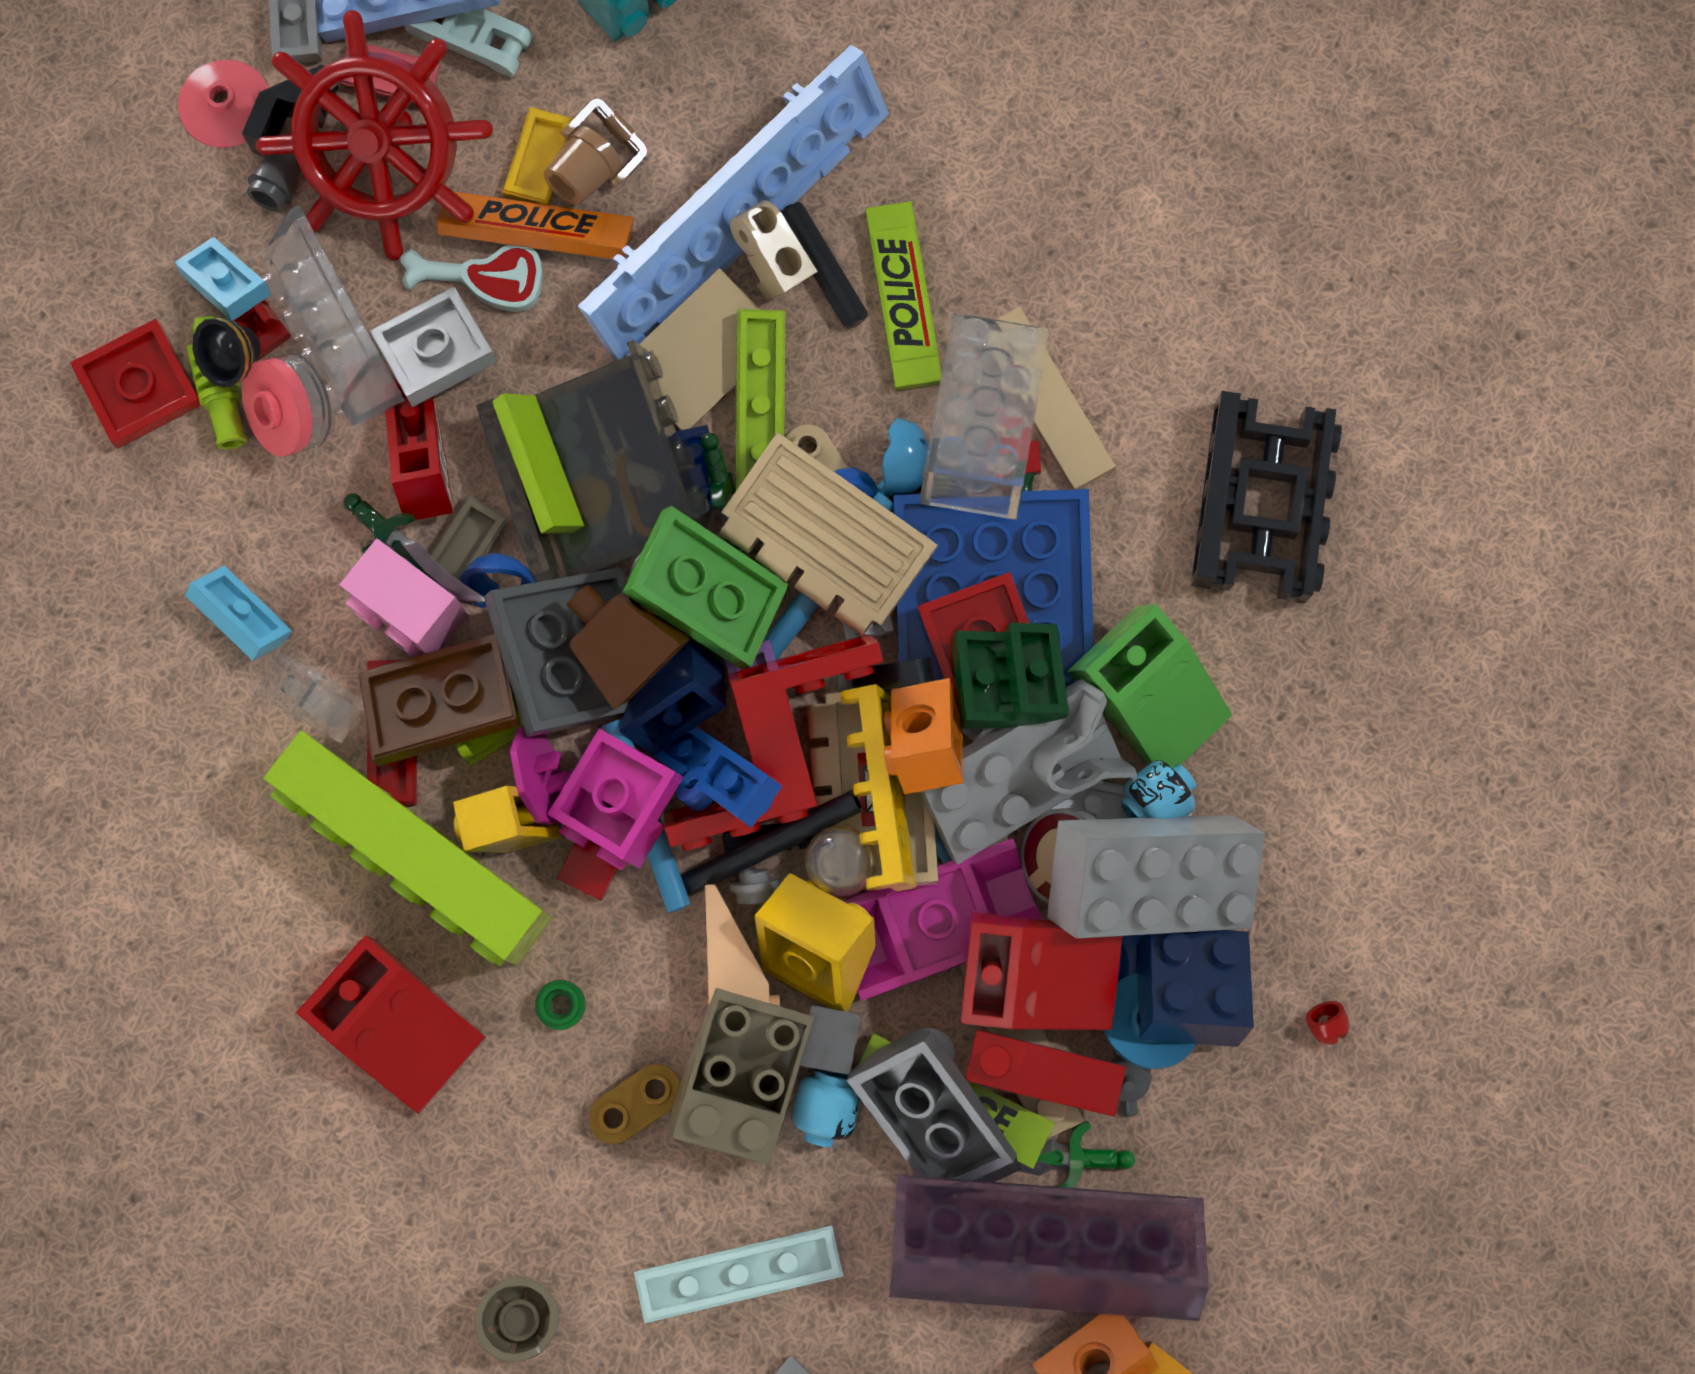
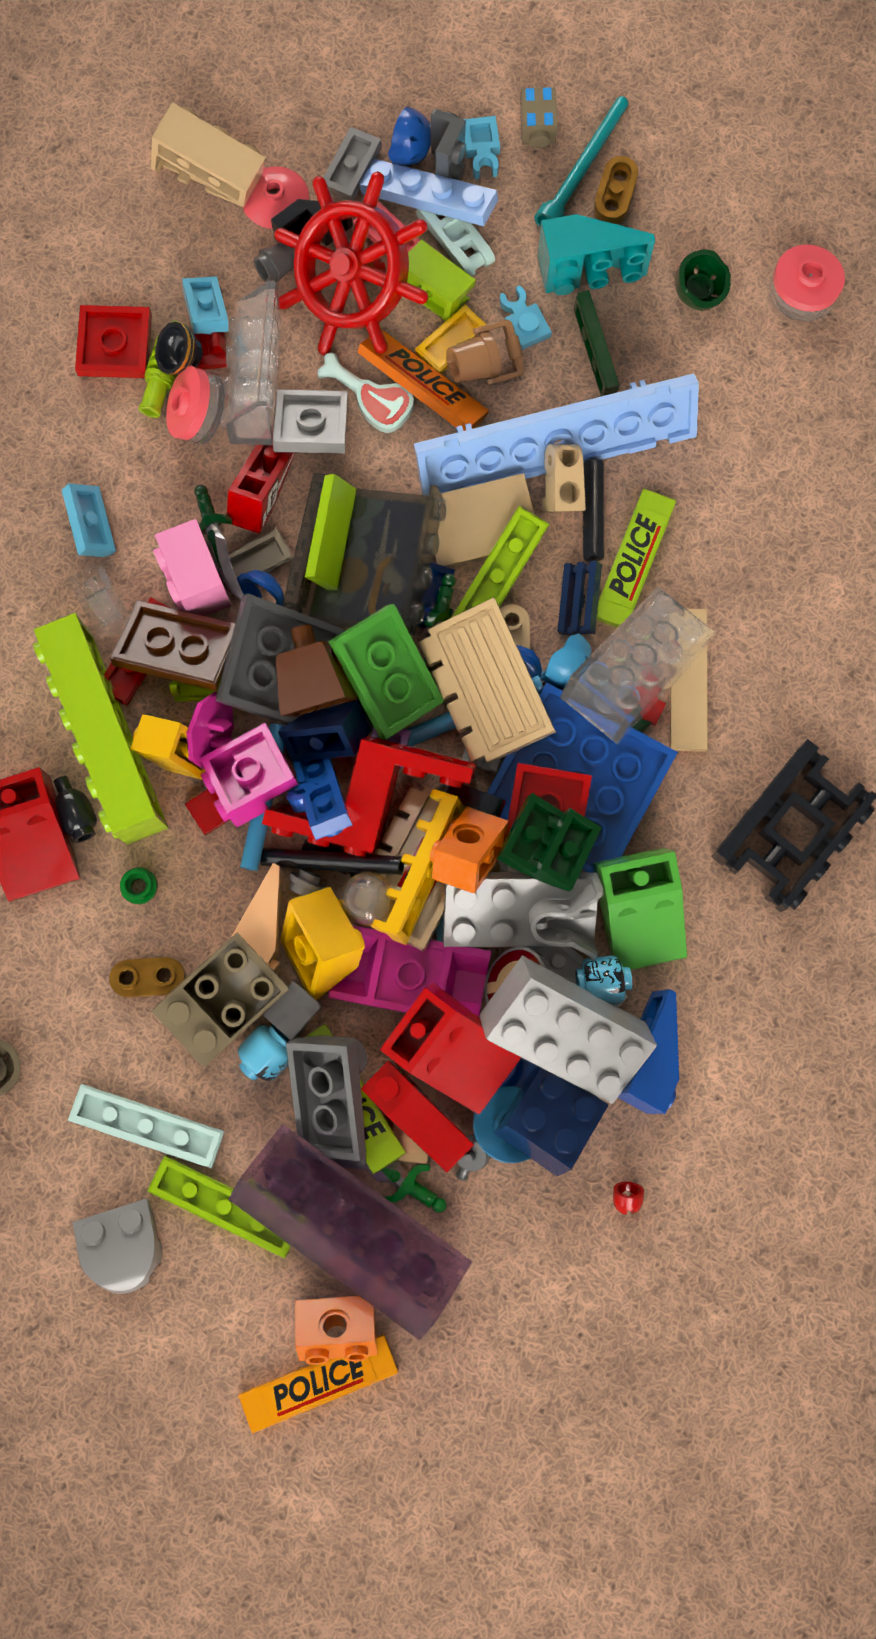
camera: 35 degrees right, 0 degrees up
none -> black plant [53,776,97,843]
none -> lime tile [147,1156,302,1259]
none -> tan wedge [151,102,266,207]
none -> lime hinge [407,240,476,321]
none -> medium azure plate [499,285,552,350]
none -> dark blue tile [557,561,602,635]
none -> dark green tile [574,290,619,396]
none -> blue slope [618,989,679,1114]

